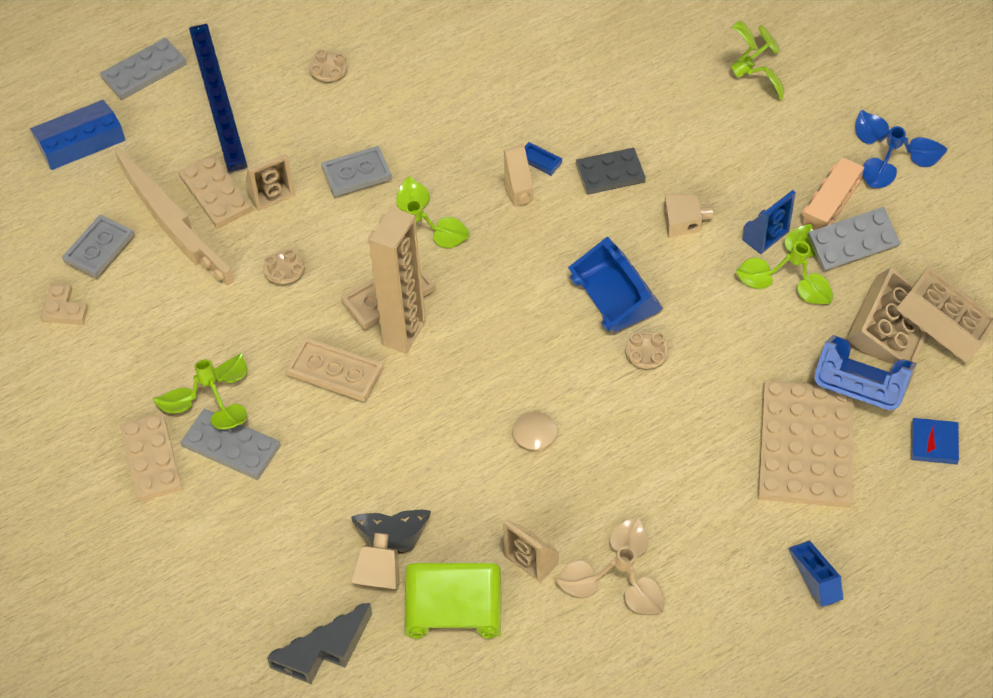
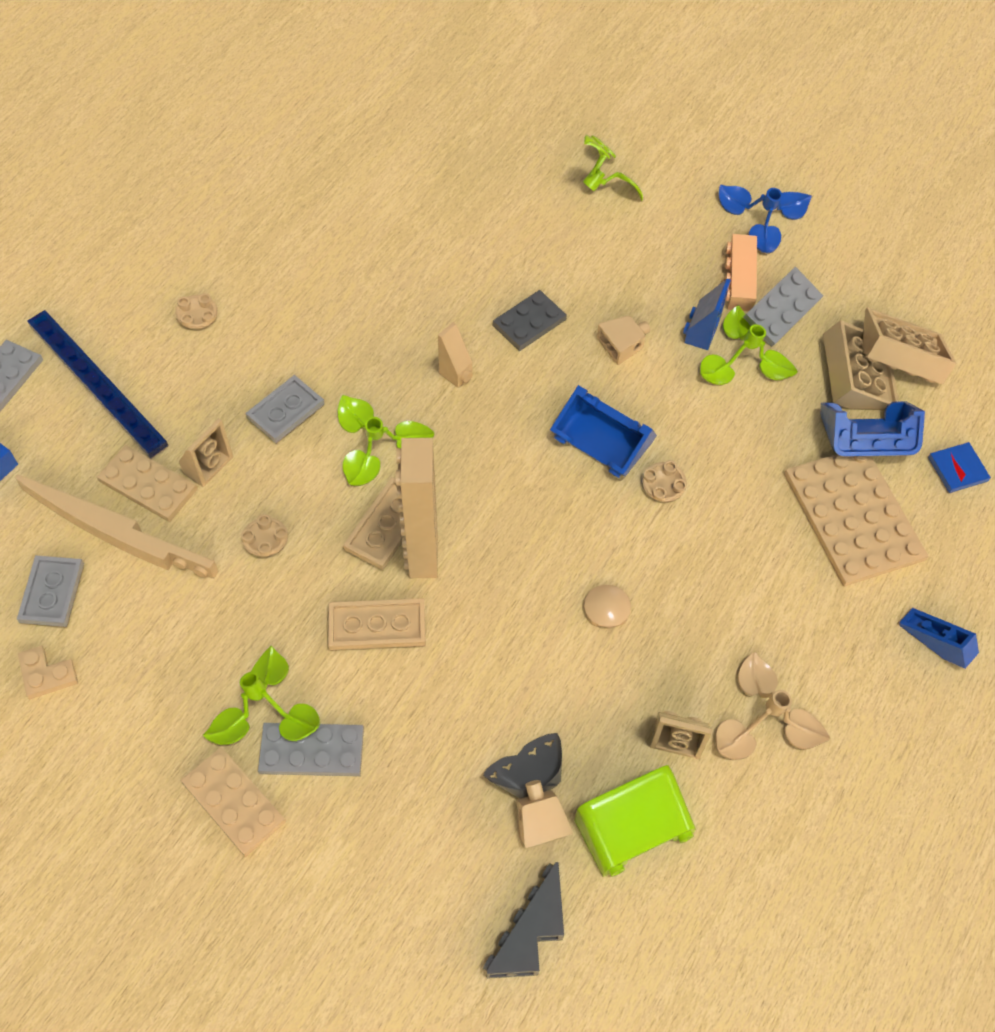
camera: 30 degrees left, 5 degrees up
blue tile [525,142,562,176] -> none

